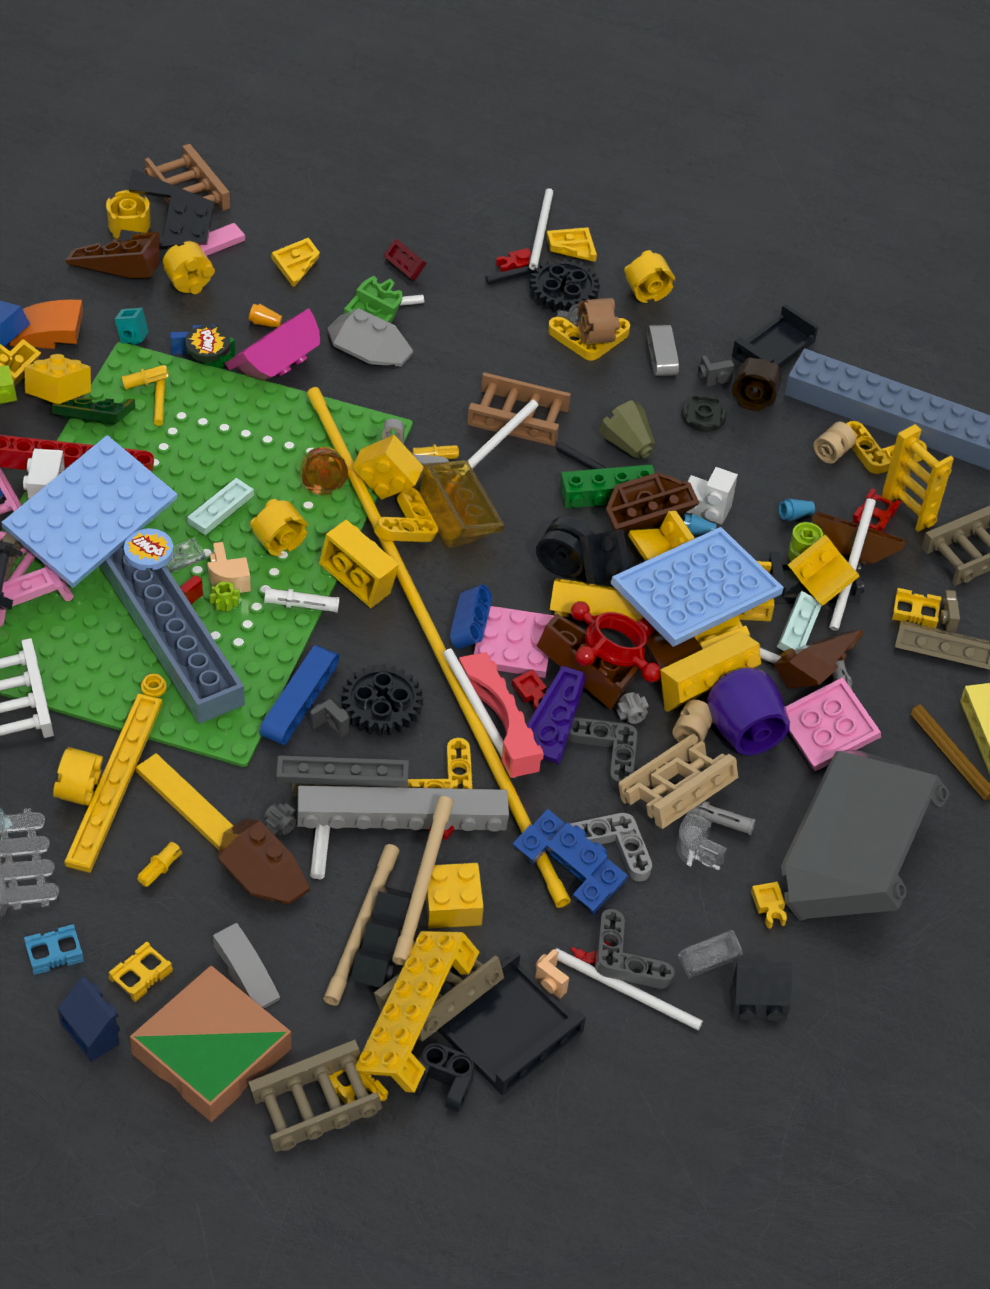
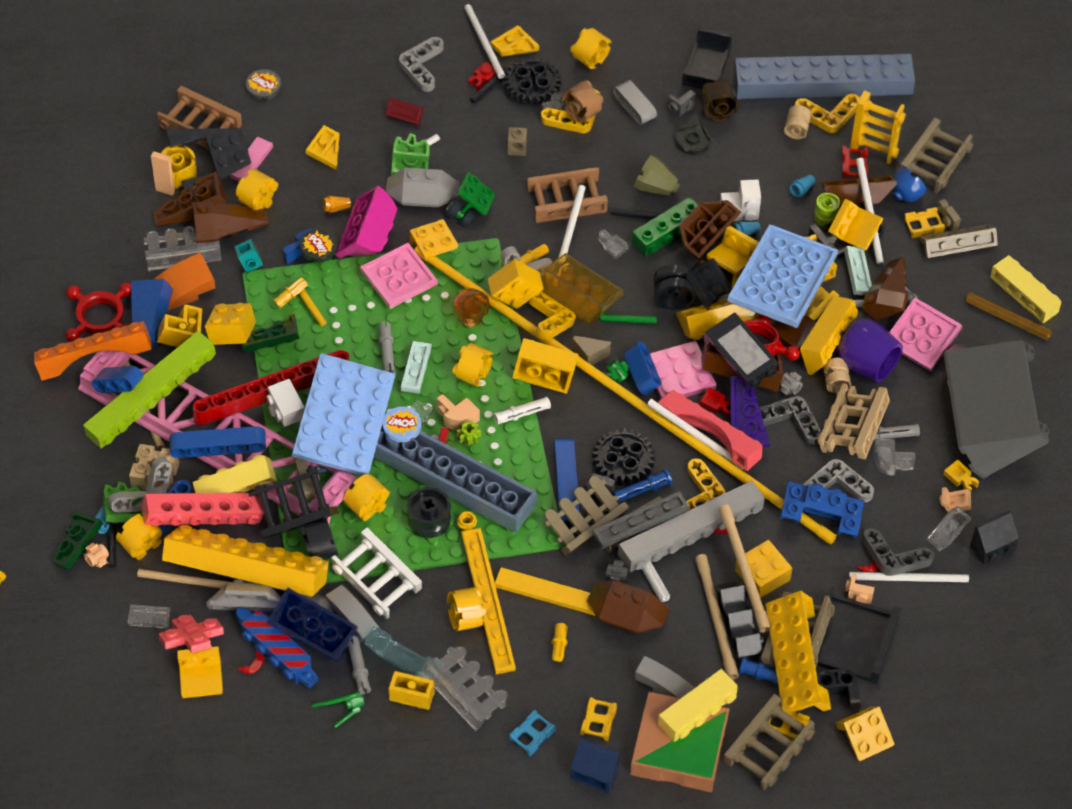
camera: 25 degrees left, 5 degrees up
none -> clear fence [143,226,222,271]
none -> light nougat tile [151,151,175,196]
none -> reddish brown wedge [192,201,268,243]
none -> tile [246,69,281,100]
none -> yellow brick [343,474,390,521]
none -> bright pink plate [360,243,438,309]
none -> light grey pin [379,322,395,374]
none -> light grey beam [399,37,443,92]
none -> black wheel [407,487,451,538]
none -> yellow bracket [409,219,458,259]
none -> green plate [443,172,495,227]
none -> dark tan brick [508,127,527,156]
none -> dark tan fence [544,476,629,556]
none -> dark tan slope [573,336,611,365]
none -> clear plate [597,229,629,259]
none -> green bar [600,314,657,324]
none -> green gear [605,359,629,383]
none -> blue pin [613,469,673,503]
none -> light yellow brick [658,669,738,742]
none -> panel [704,312,778,390]
none -> blue pin [738,657,778,684]
none -> yellow bracket [835,706,894,761]
none -> blue cylinder [892,166,927,202]
none -> light nougat bracket [940,487,971,513]

